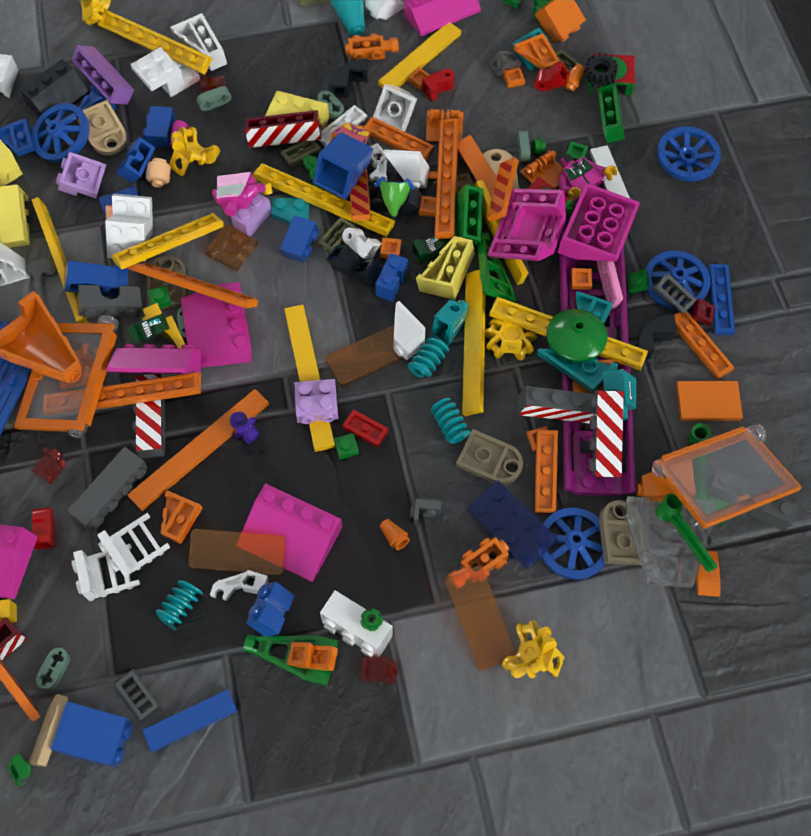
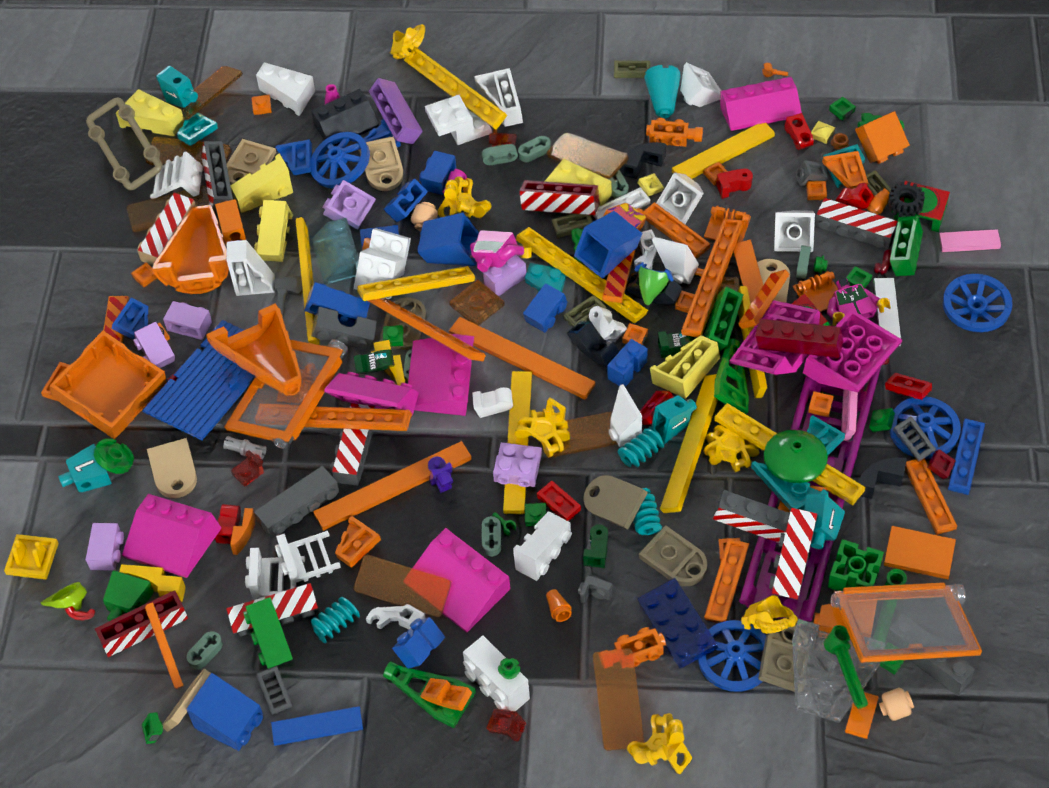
camera: 20 degrees right, 10 degrees down
none -> light grey pin [223,436,267,459]
none -> brick [226,583,318,637]
none -> orange slope [230,508,256,555]
none -> green brick [243,597,293,669]
none -> clear light blue slope [312,218,359,284]
none -> dark pink cone [325,84,340,104]
none -> blue slope [417,213,479,266]
none -> orange tile [449,317,595,400]
none -> white leg [472,387,513,418]
none -> sand green beam [482,516,502,556]
none -> green hand [492,512,516,535]
none -> white wedge [513,511,572,581]
none -> yellow piece [515,398,570,458]
none -> sand green beam [518,136,551,162]
none -> clear orange piece [547,133,628,179]
none -> dark green leg [583,524,608,568]
none -> dark tan tile [584,475,648,530]
none -> light yellow tile [637,173,664,197]
none -> red plate [640,391,674,425]
none -> yellow piece [741,595,798,634]
none -> dark red brick [755,319,843,358]
none -> white slope [774,210,815,252]
none -> red leg [784,113,814,150]
none -> light yellow tile [811,121,835,144]
none -> brick [815,198,898,250]
none -> green brick [828,539,884,592]
none -> dark orange plate [831,133,849,150]
none -> dark red arm [874,250,892,275]
none -> light nougat head [879,688,914,721]
none -> red plate [885,373,932,400]
none -> bright pink tile [939,229,1001,252]

